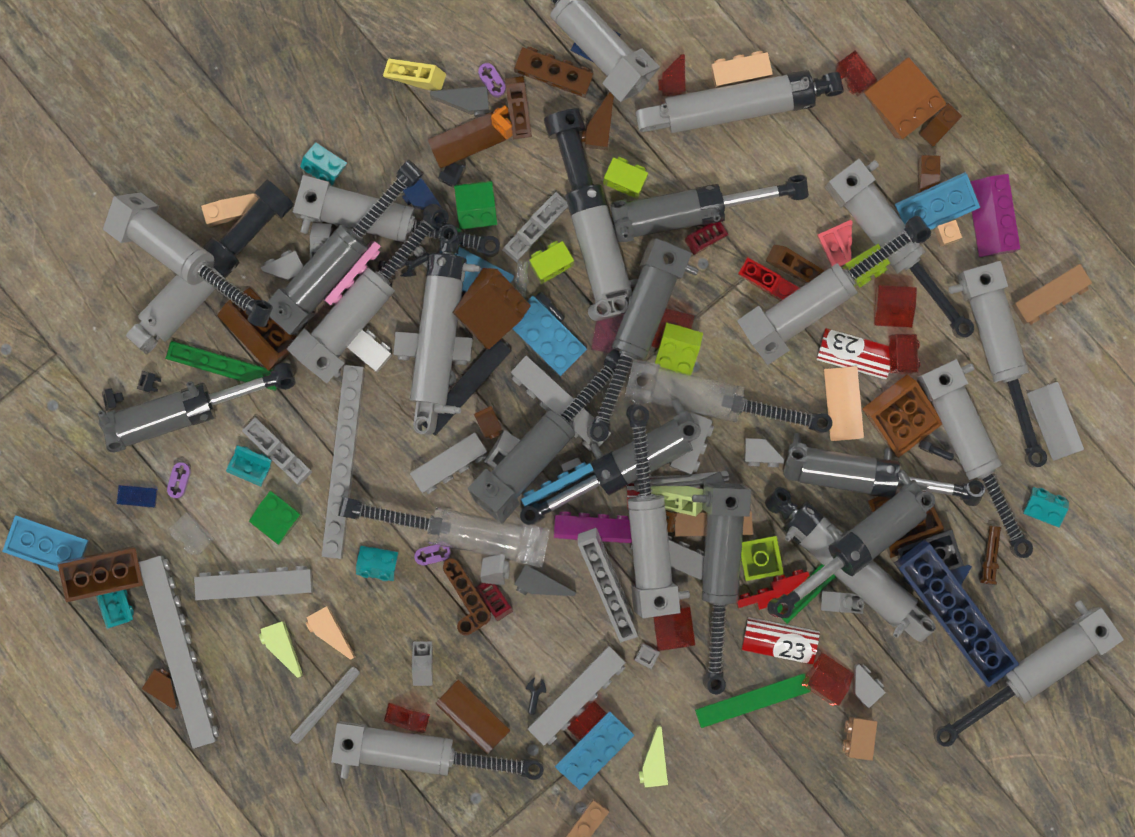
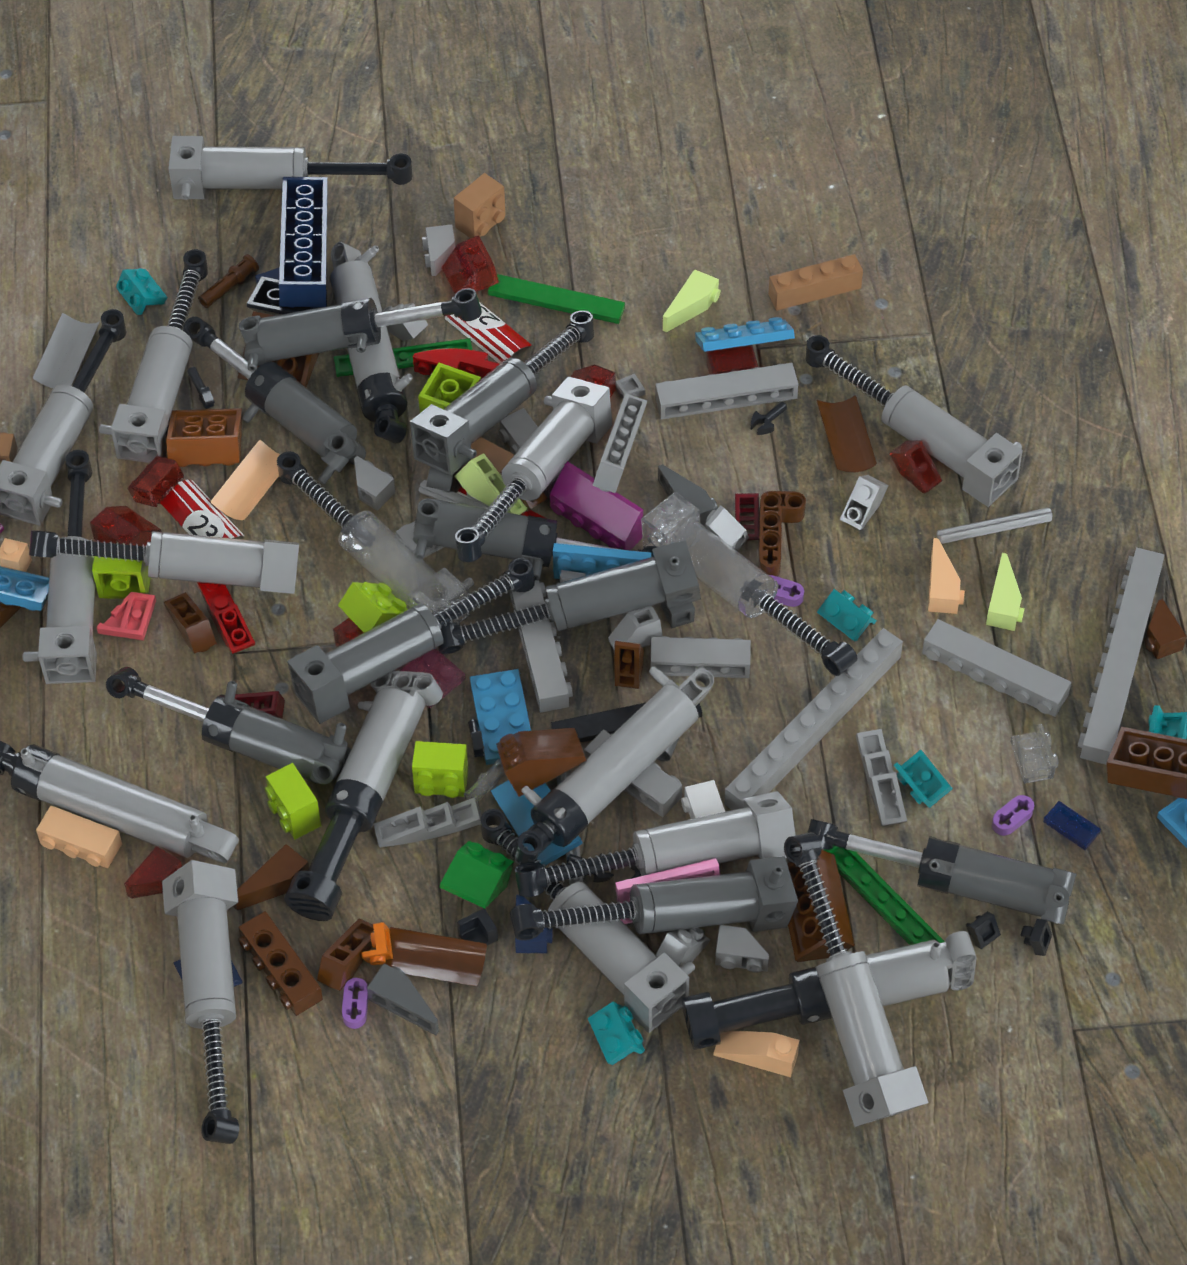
camera: 145 degrees left, 30 degrees down
green slope [249,491,303,545] -> none
light yellow slope [383,59,446,91] -> none

